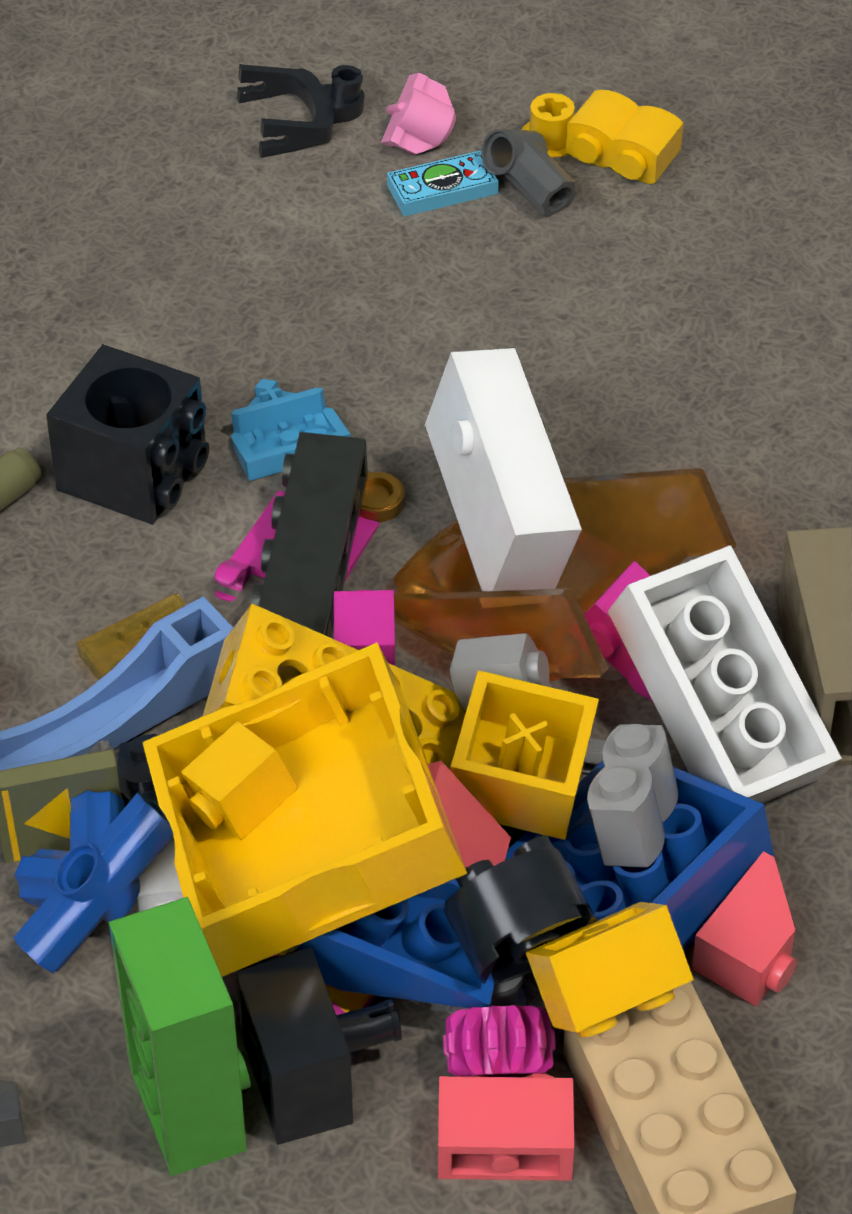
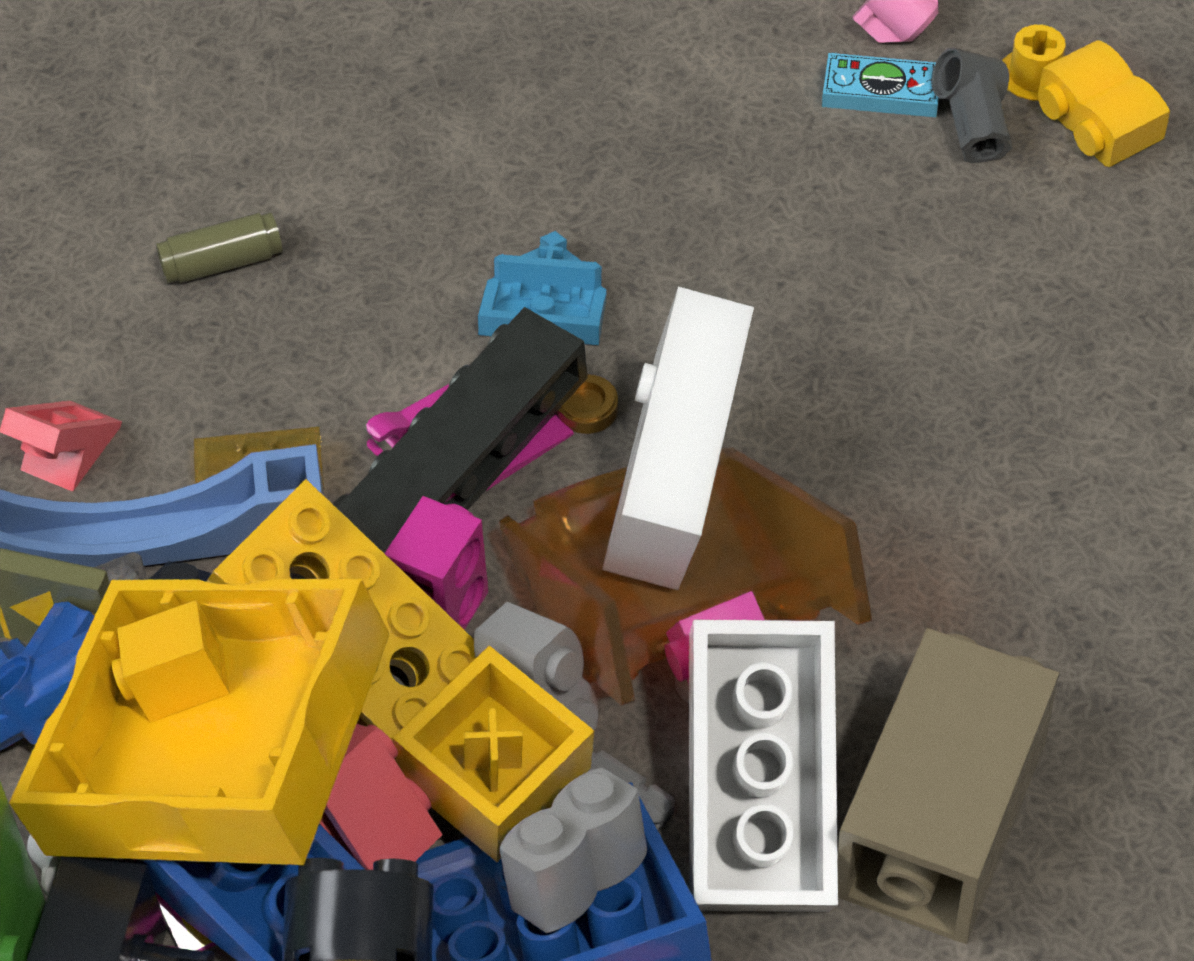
camera: 30 degrees right, 5 degrees up
black brick [46,344,210,525] -> none

